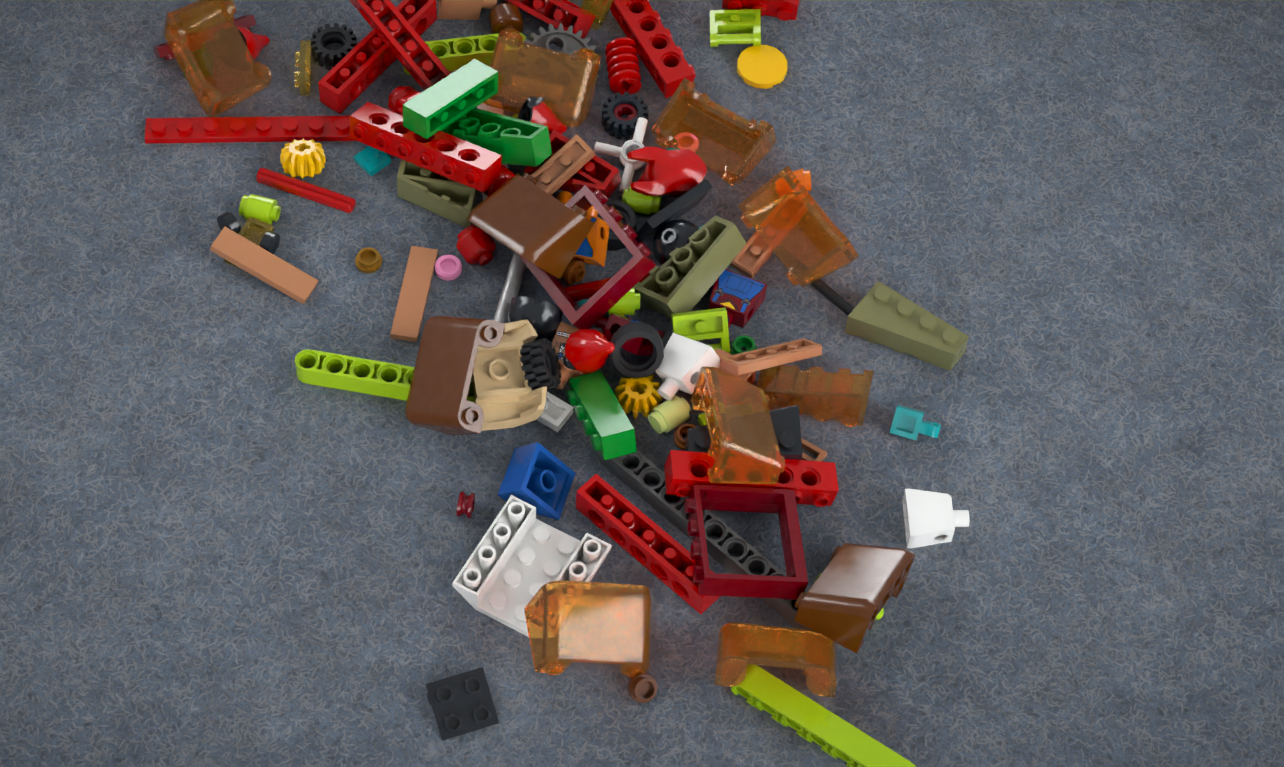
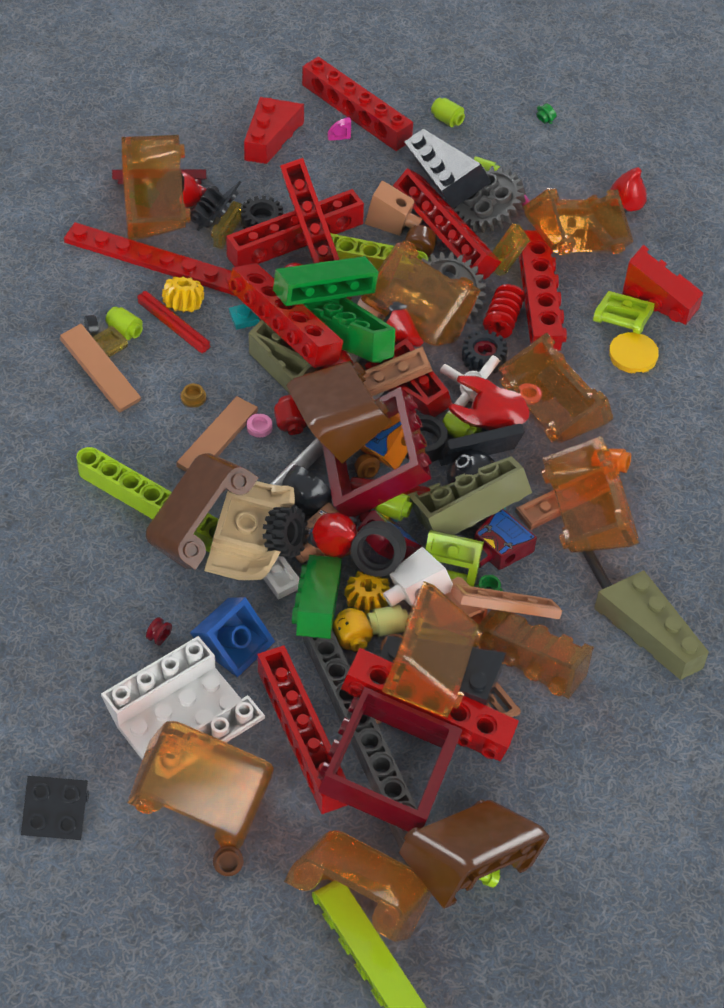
camera: 25 degrees right, 5 degrees down
black tile [260,231,280,254] -> none
teal plate [889,405,941,440] -> none
white torso [902,489,970,548] -> none
none -> black hinge [190,181,241,231]
none -> yellow head [333,608,373,651]

